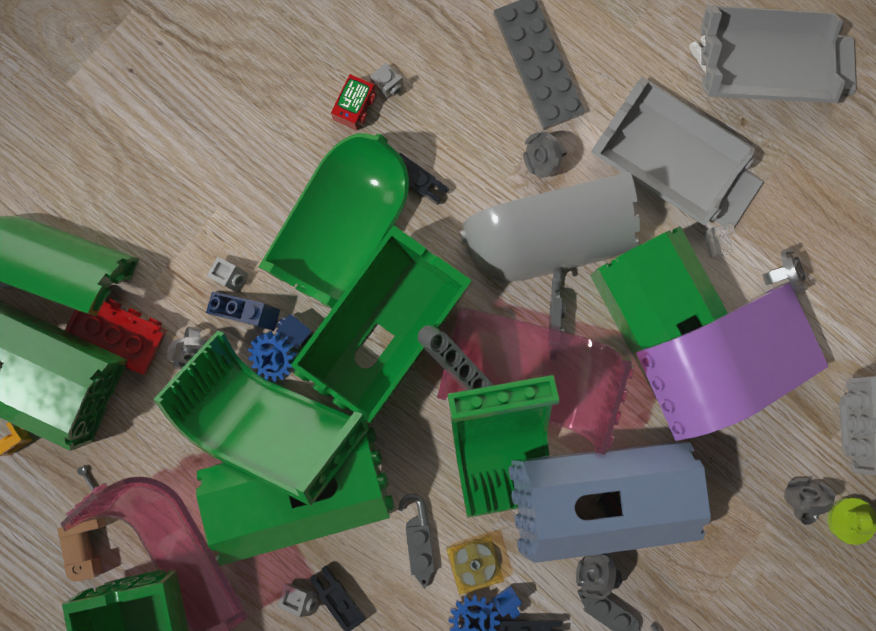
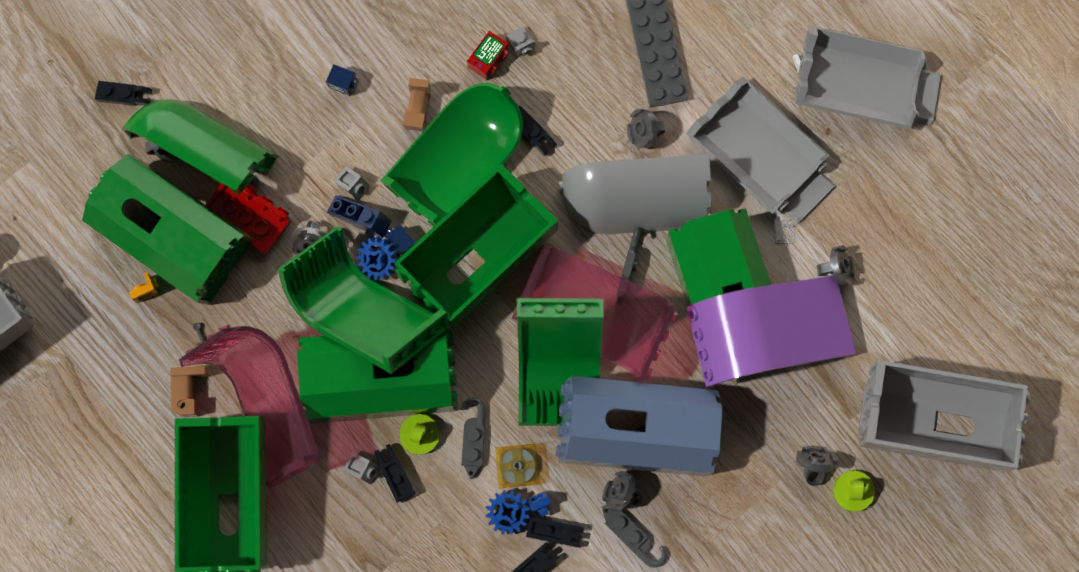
camera: 15 degrees right, 5 degrees down
dark grey beam [418,325,494,391] -> none
none -> dark blue brick [326,64,358,96]
none -> lime tile [399,414,440,455]
none -> medium nougat piece [403,78,431,132]

